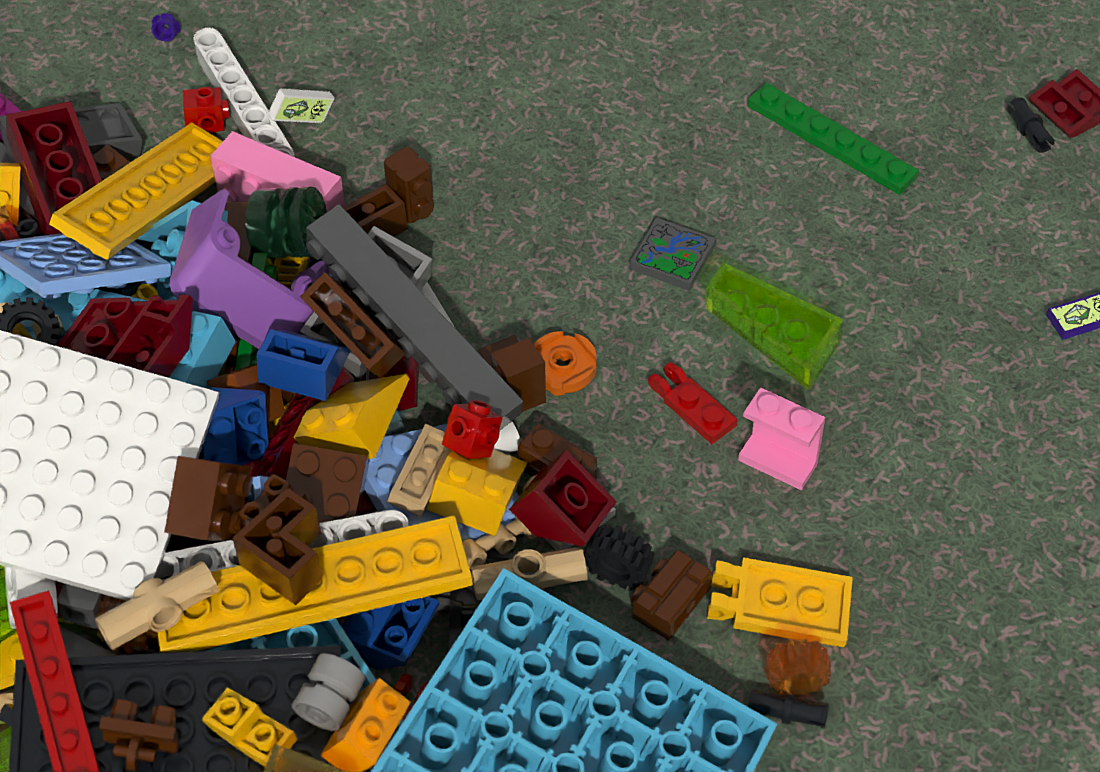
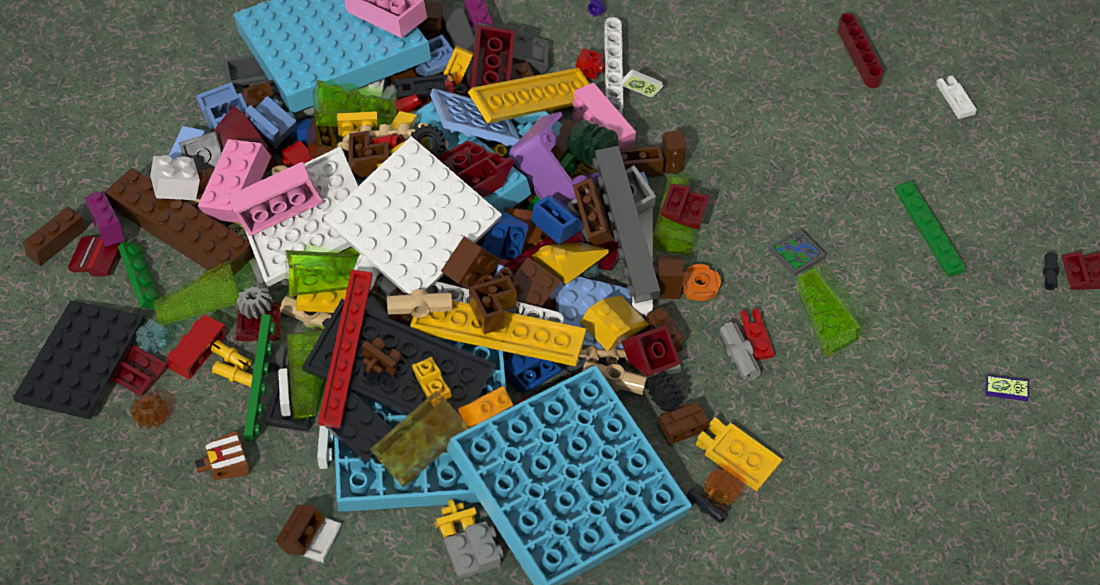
camera: 25 degrees right, 0 degrees up
light grey wheel [292,653,365,731] -> none
tan plate [387,424,451,517] -> none
red brick [442,400,503,459] -> none
bright pink panel [738,387,825,490] -> none
none -> clear neon green wedge [653,175,692,256]
none -> dark red slope [660,183,710,230]
none -> light grey piece [719,322,761,381]

